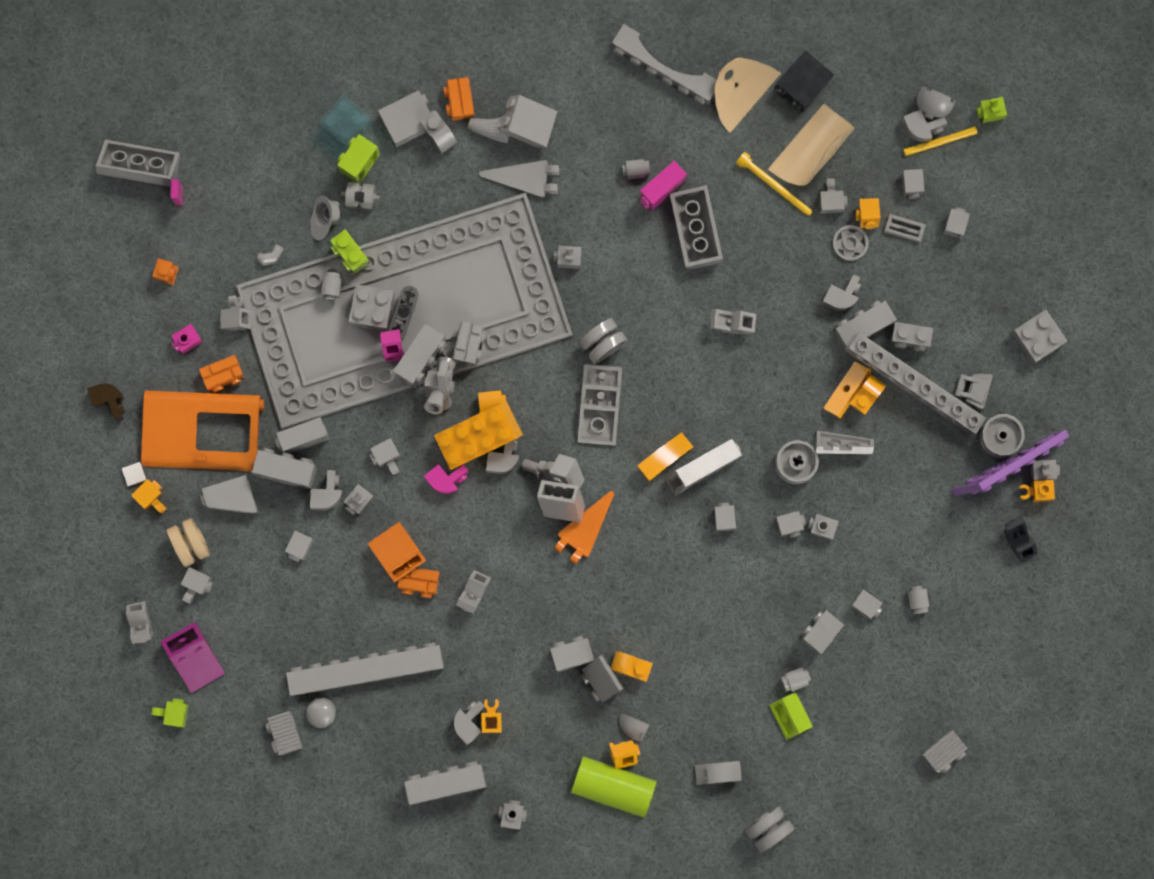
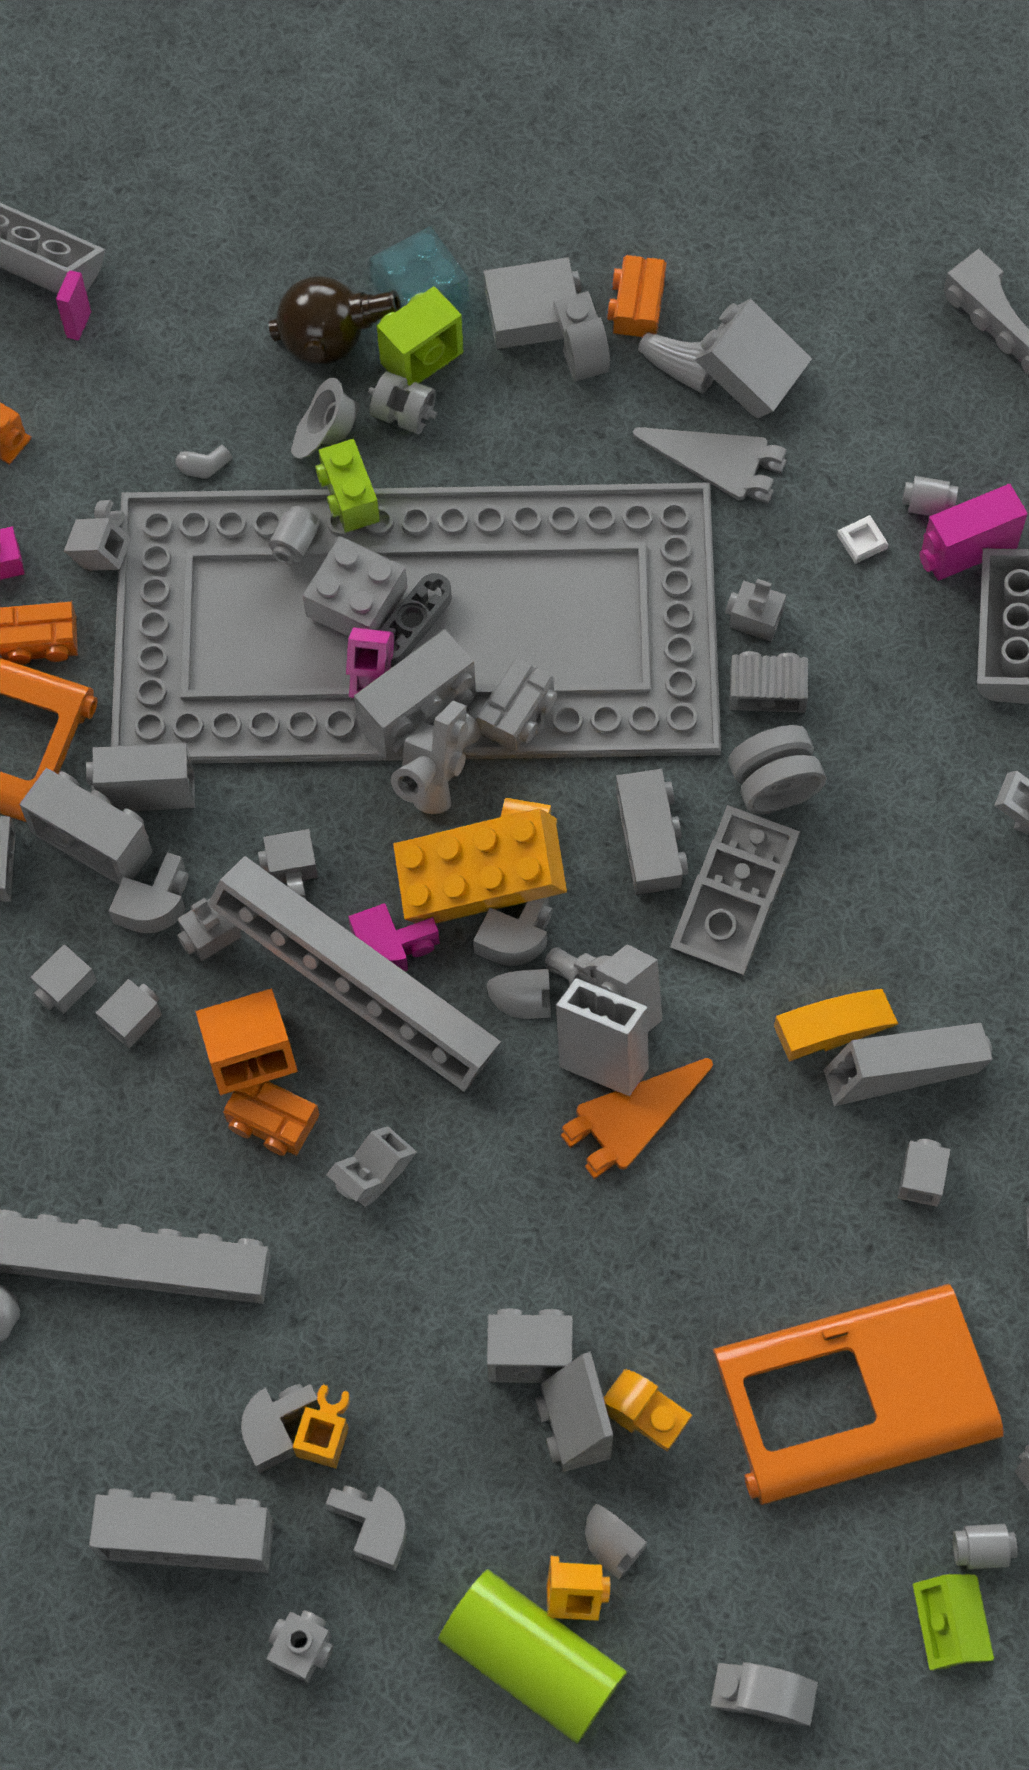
camera: 20 degrees right, 15 degrees down
none -> light grey brick [96,979,162,1049]
none -> light grey brick [208,856,501,1092]
none -> dark brown piece [269,276,401,364]
none -> light grey brick [326,1486,407,1571]
none -> light grey brick [487,969,551,1019]
none -> light grey brick [616,769,688,895]
none -> orange piece [713,1284,1004,1505]
none -> light grey brick [729,651,808,713]
none -> white tile [837,515,889,564]

